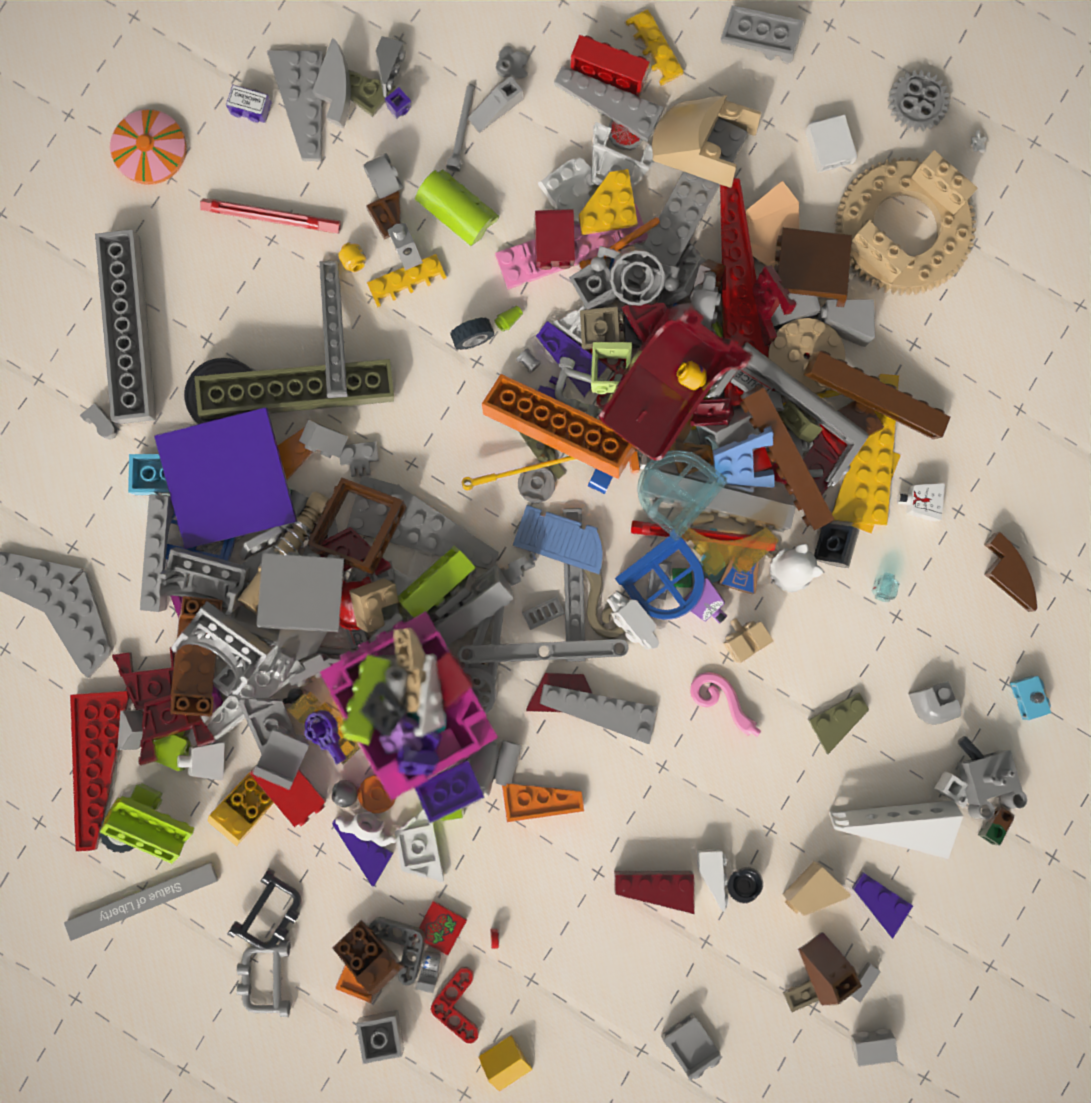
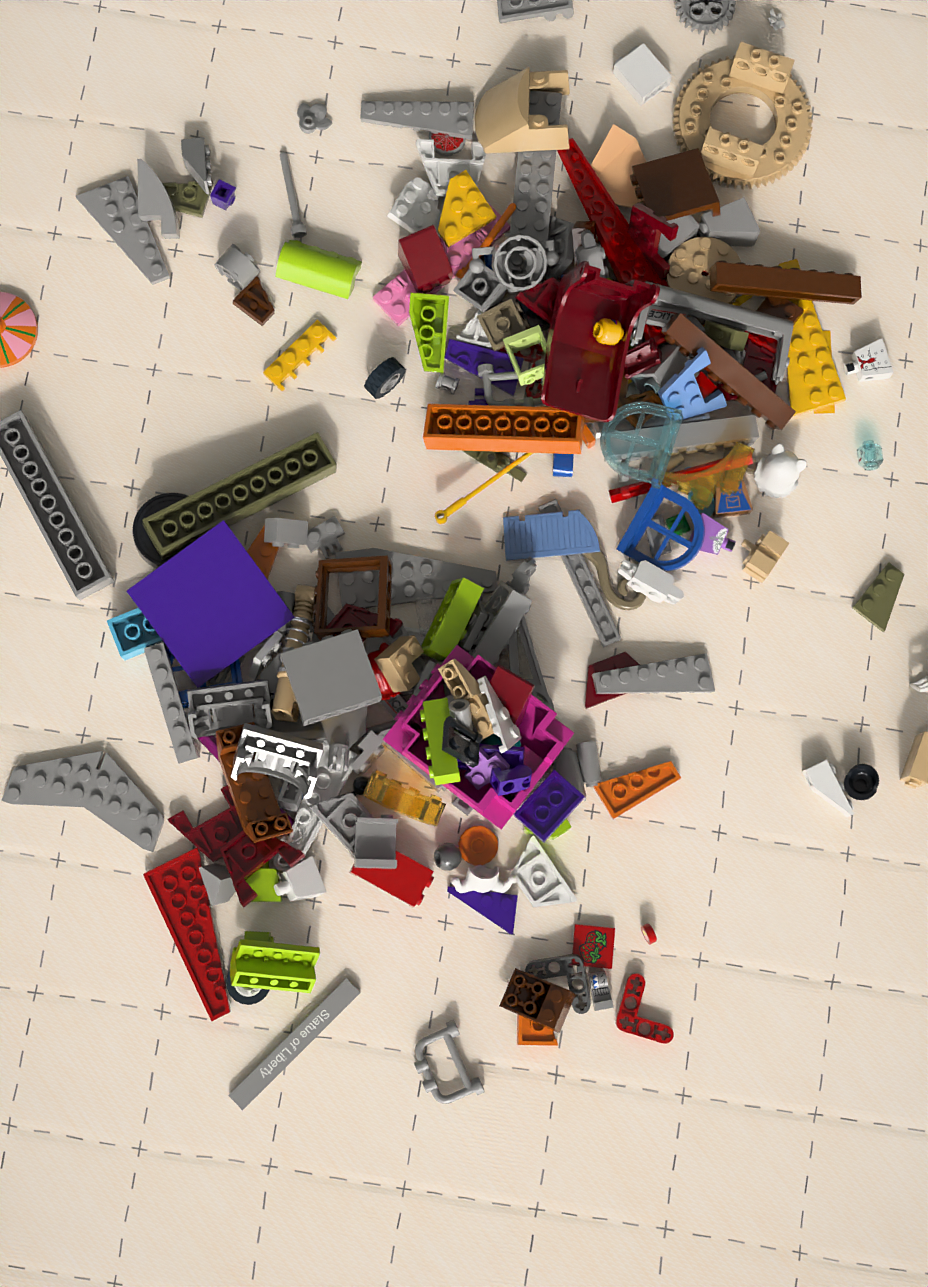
camera: 25 degrees left, 5 degrees down
light grey leg [80,403,118,440] -> none
piece [200,198,341,234] -> none
yellow slope [208,772,274,846] -> none
brick [226,84,272,123] -> none
black bar [227,868,301,950] -> none
dark purple pin [304,710,347,765] -> none
light grey tile [319,260,347,398] -> none
yellow head [338,243,367,272] -> none
light grey brick [356,1010,405,1064] -> none
light grey torso [388,223,422,271] -> none
light grey beam [457,639,629,664] -> none
light grey slope [468,76,523,133] -> none
yellow slope [478,1035,533,1092] -> none
lime cone [494,305,523,332] -> none
light grey tile [518,467,555,503] -> none
light grey slope [522,596,565,630] -> none
red brick [570,34,650,97] -> none
dark red wedge [614,871,695,915] -> none
yellow hinge [625,9,684,86] -> none
light grey panel [661,1012,722,1080] -> none
bright pink plant [690,672,761,737] -> none
black brick [814,523,860,568] -> none
none -> lime wedge [409,293,449,373]

